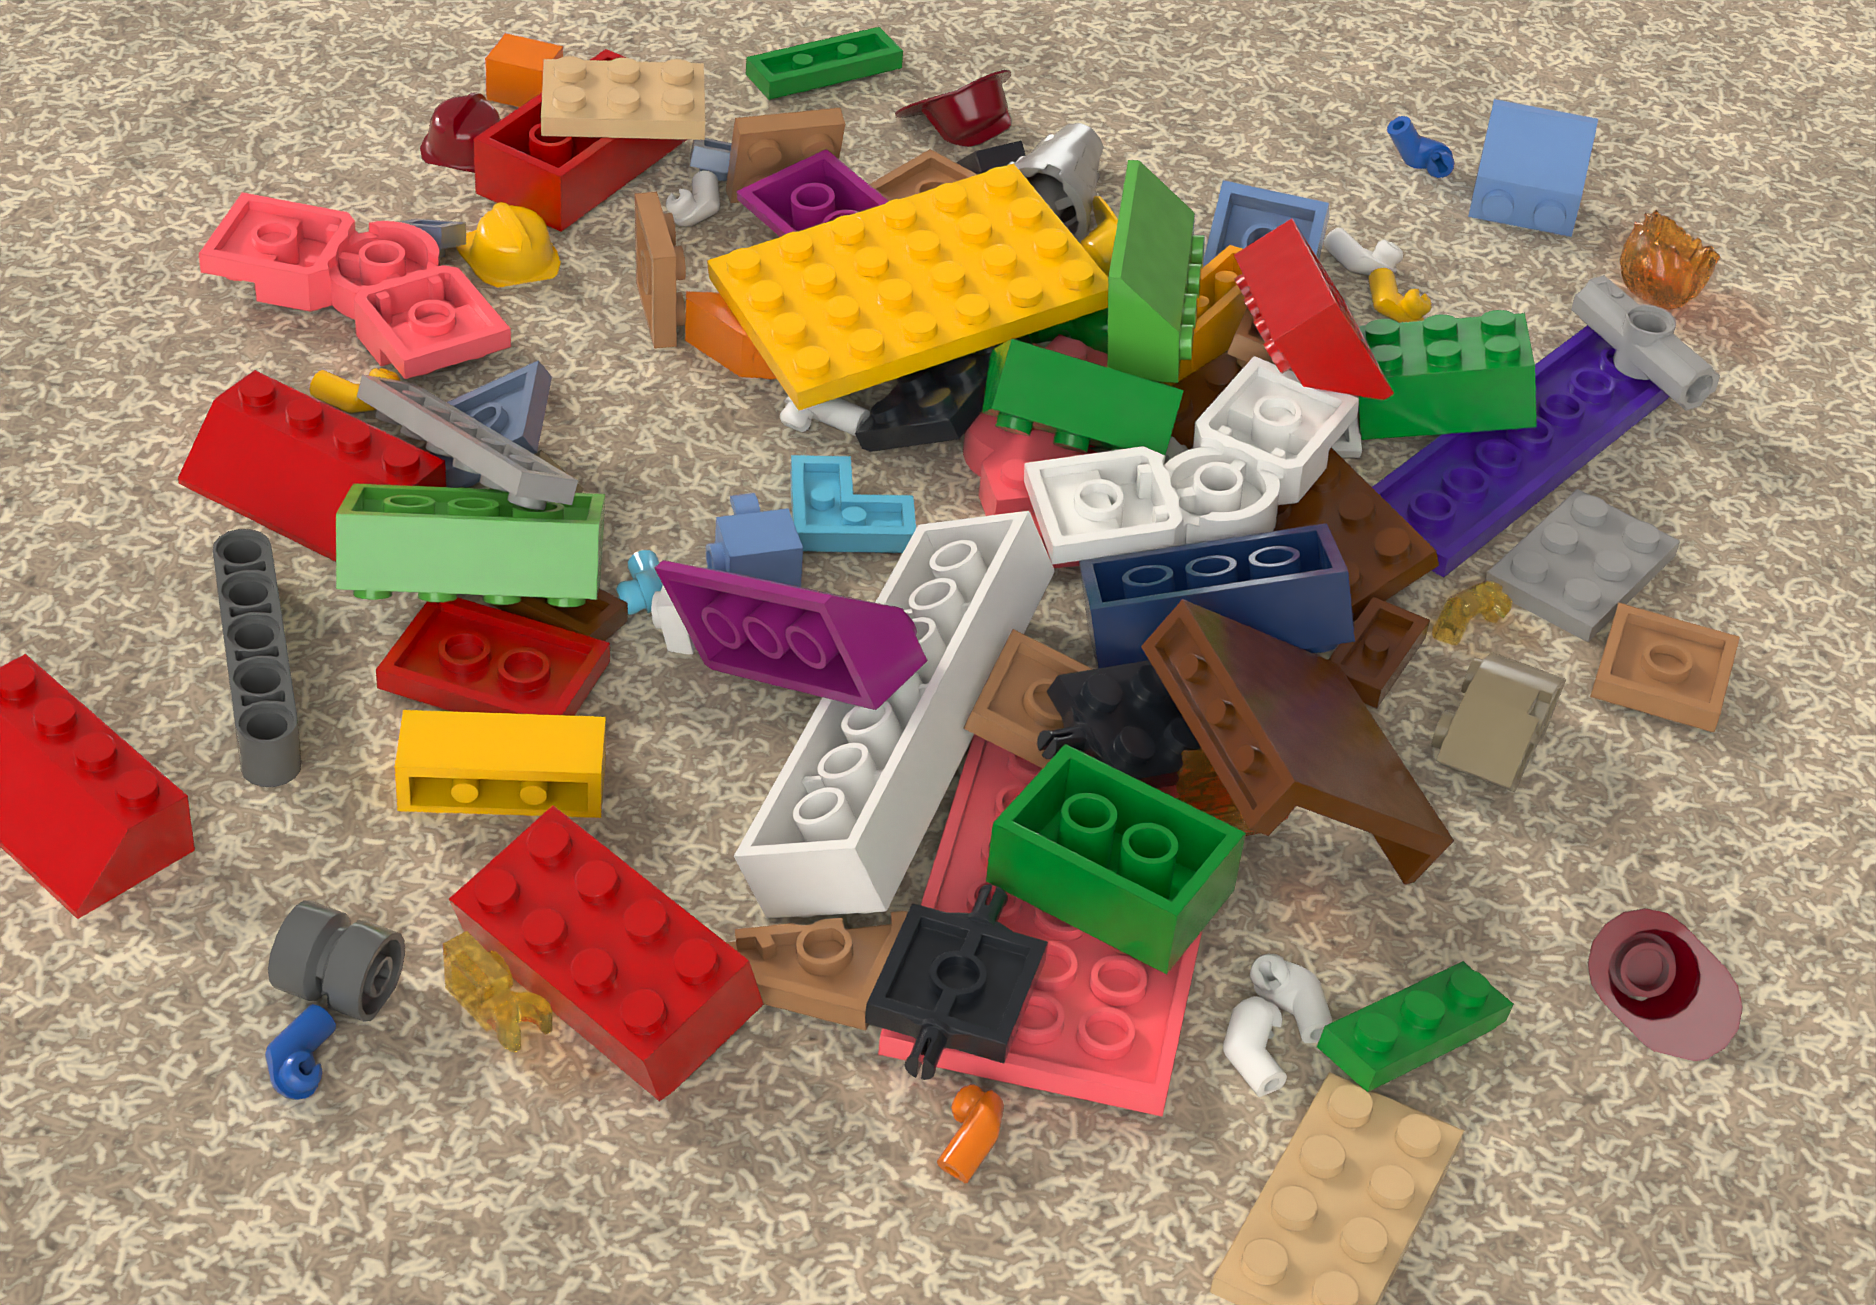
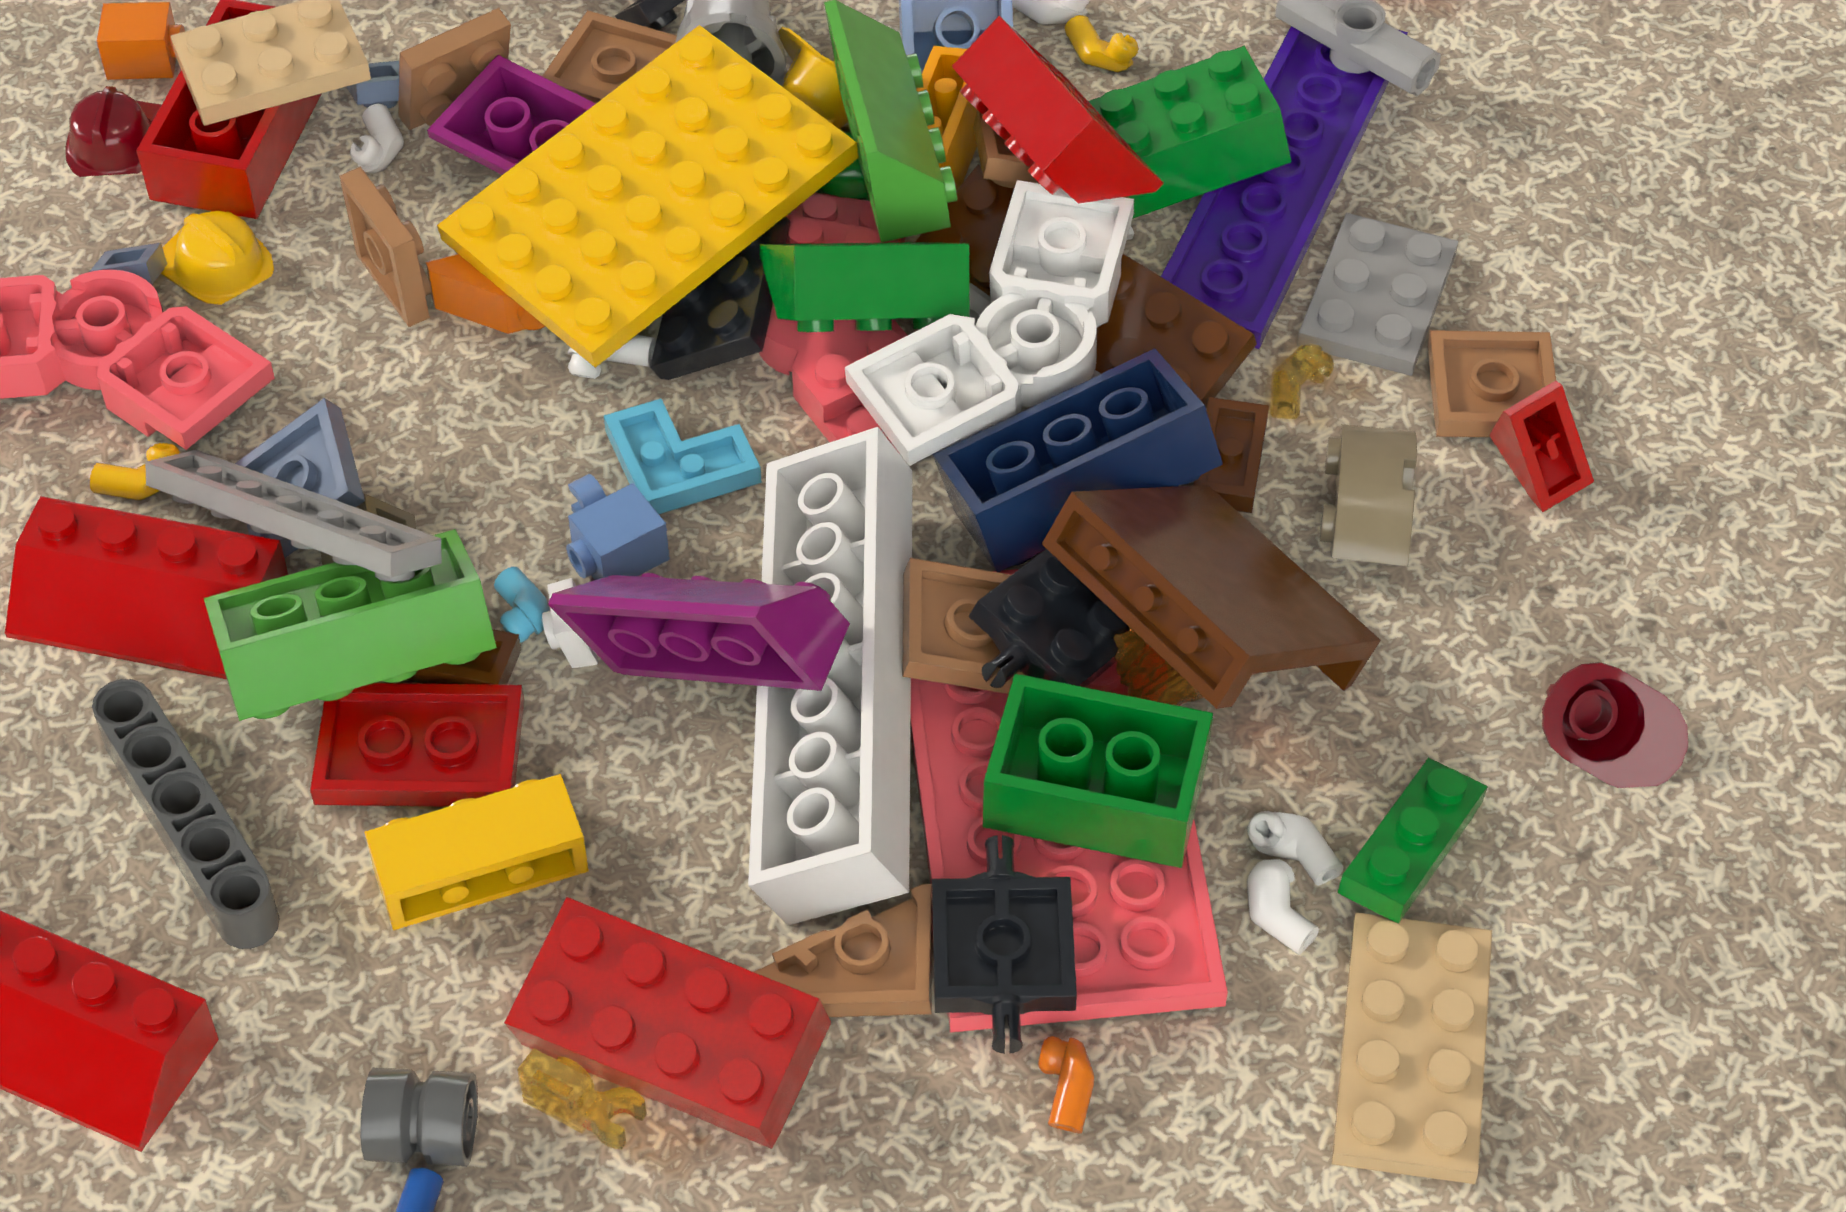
camera: 15 degrees left, 10 degrees up
none -> red slope [1489,381,1594,512]

